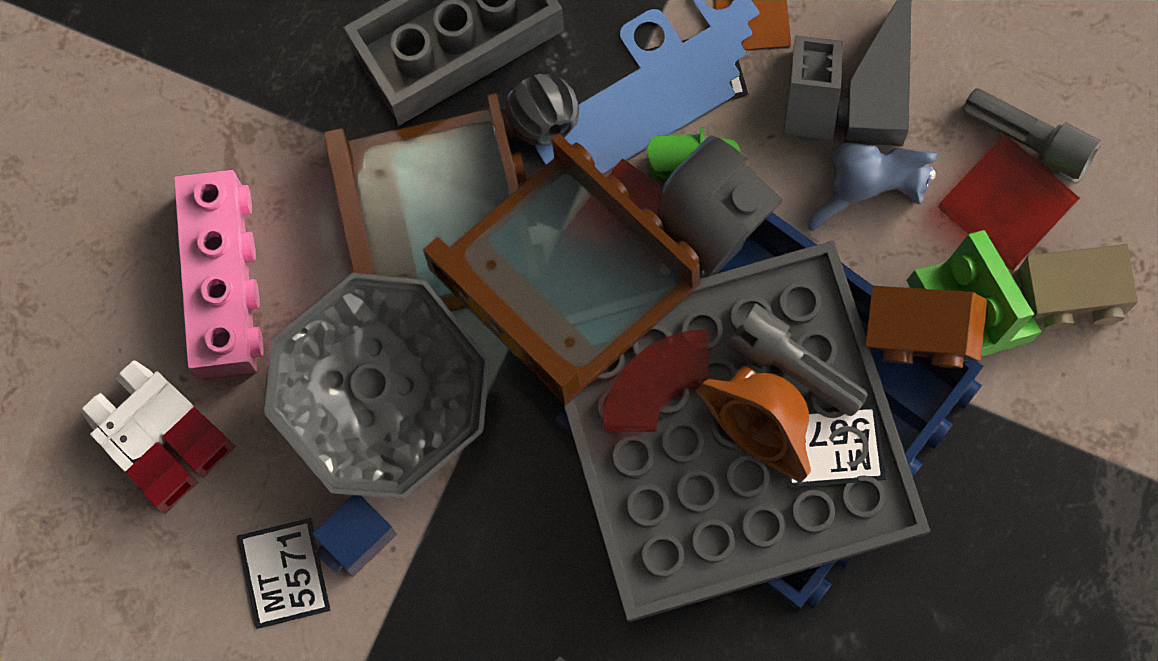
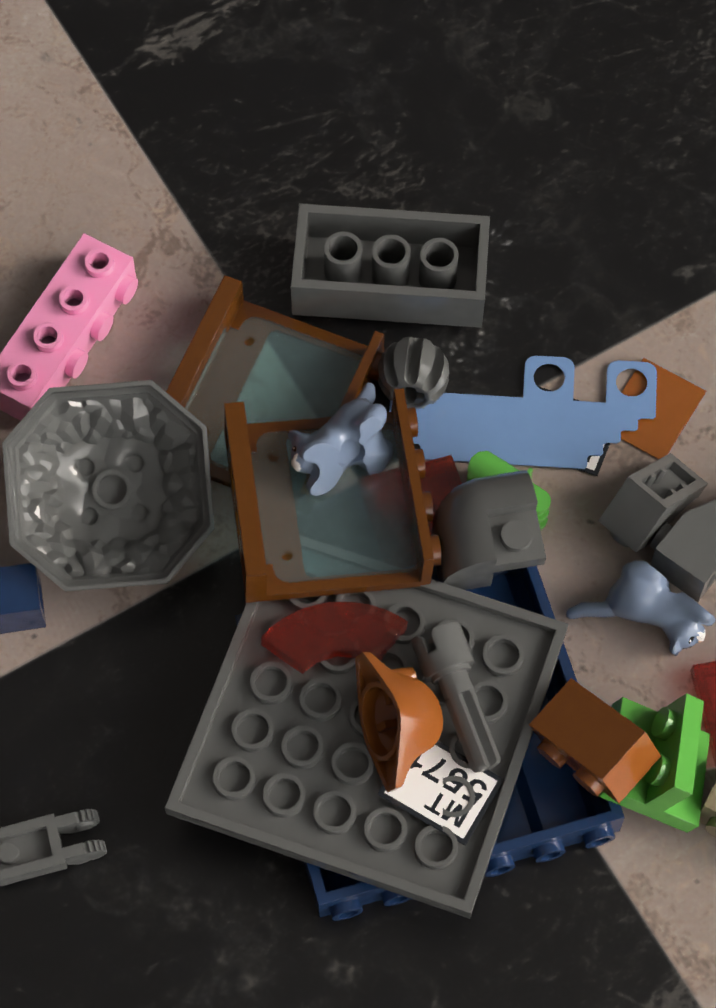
camera: 30 degrees right, 10 degrees down
none -> sand blue animal [288,383,393,496]

